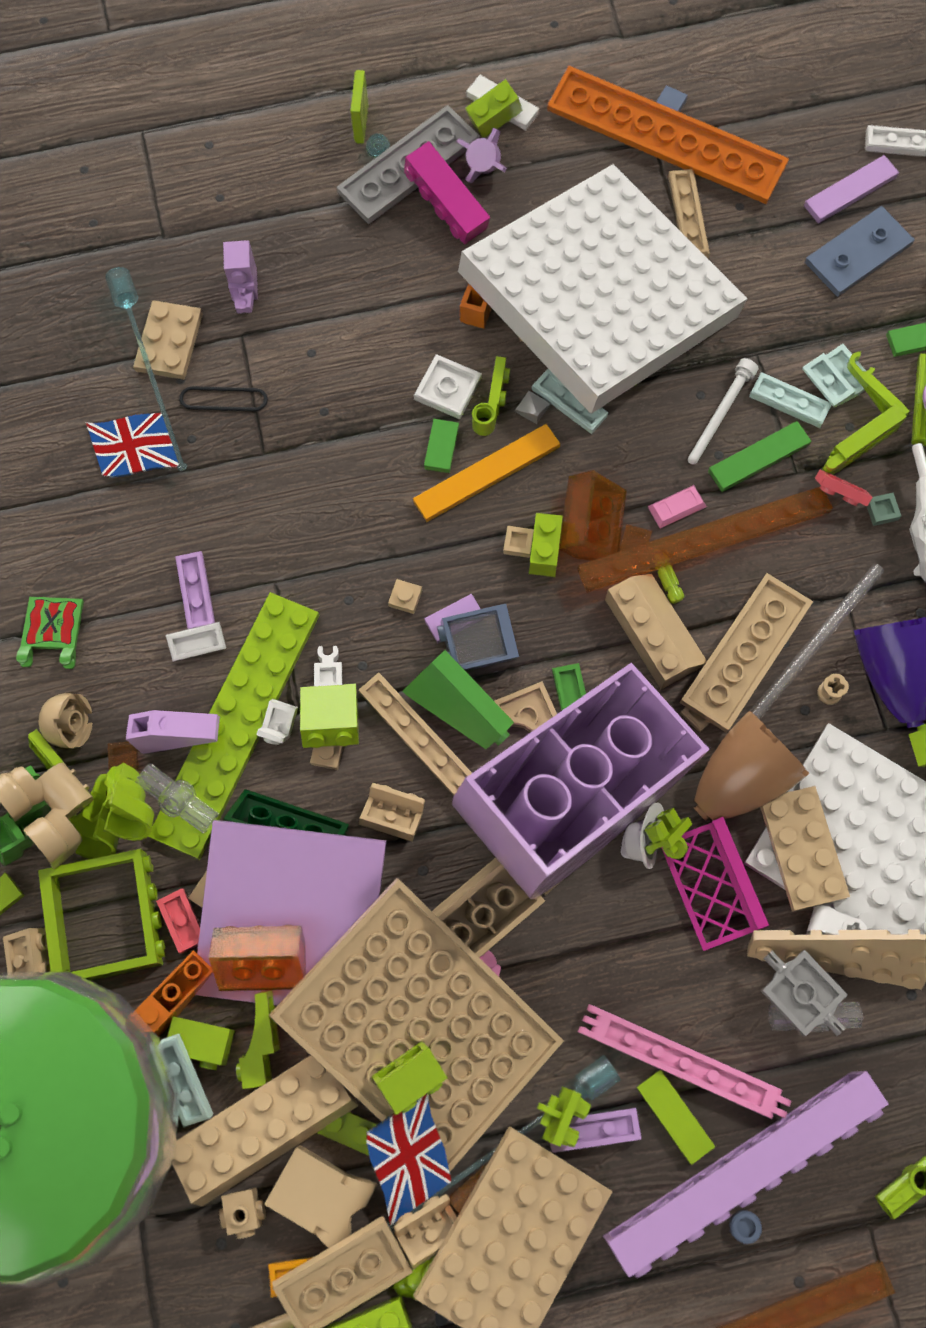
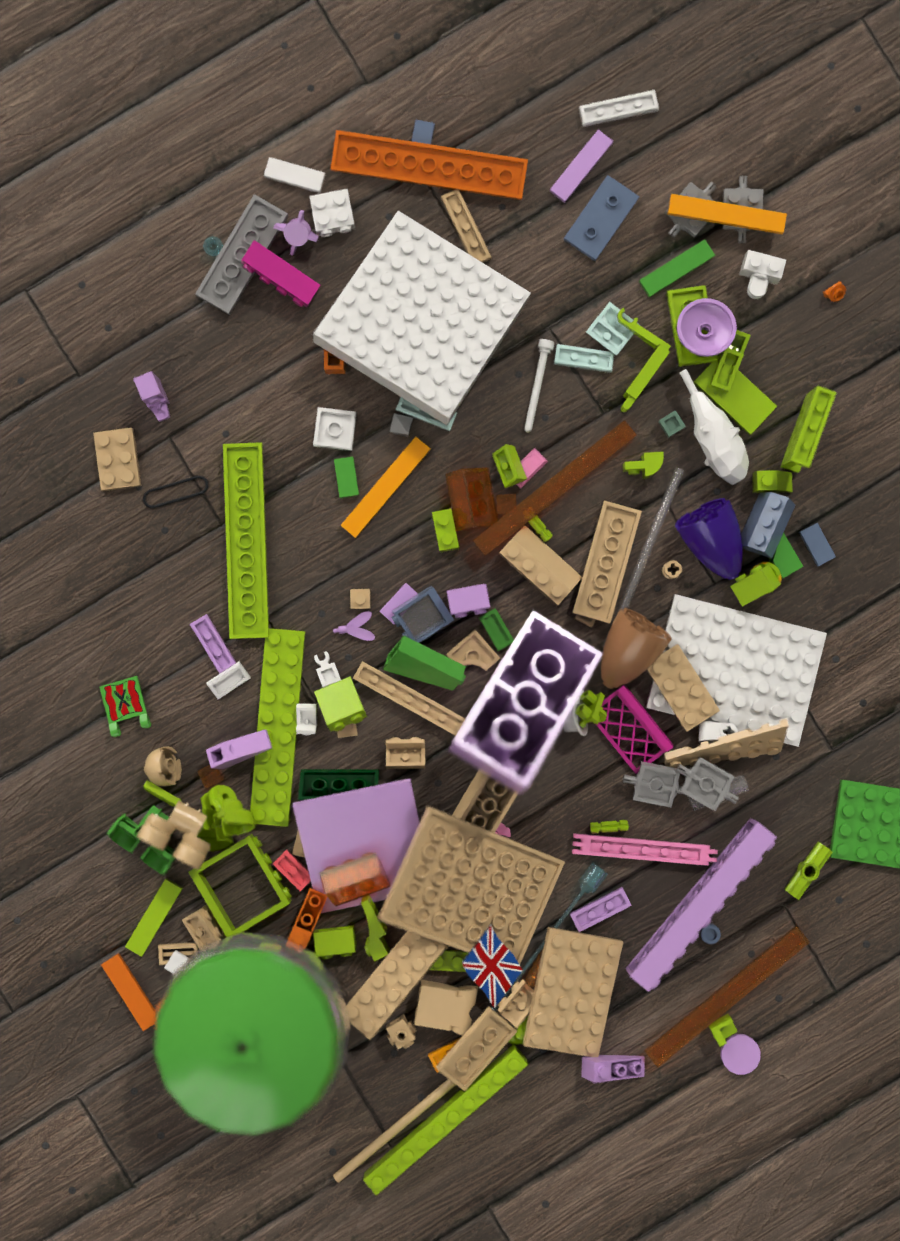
camera: 20 degrees left, 15 degrees up
flag [86,267,187,477] -> none
clear piece [135,764,219,833] -> none
light aqua tile [149,1034,213,1127] -> none
lime tile [351,70,368,144] -> none
lime brick [371,1041,448,1115] -> none
lime brick [465,79,523,138] -> none
lime plate [472,356,510,436] -> none
tan plate [503,526,534,558] -> none
lime hips [537,1087,591,1147] -> none
lime tile [636,1070,715,1165] -> none
bright green tile [708,421,812,492] -> none
coral plate [815,469,873,506] -> none
none -> lime plate [223,442,269,639]
none -> white plate [309,189,355,237]
none -> lavender piece [333,611,375,641]
none -> lavender brick [447,584,490,618]
none -> lime slope [492,444,527,488]
none -> lime axle [590,820,629,834]
none -> lime brick [623,452,664,479]
none -> light grey plate [623,761,686,808]

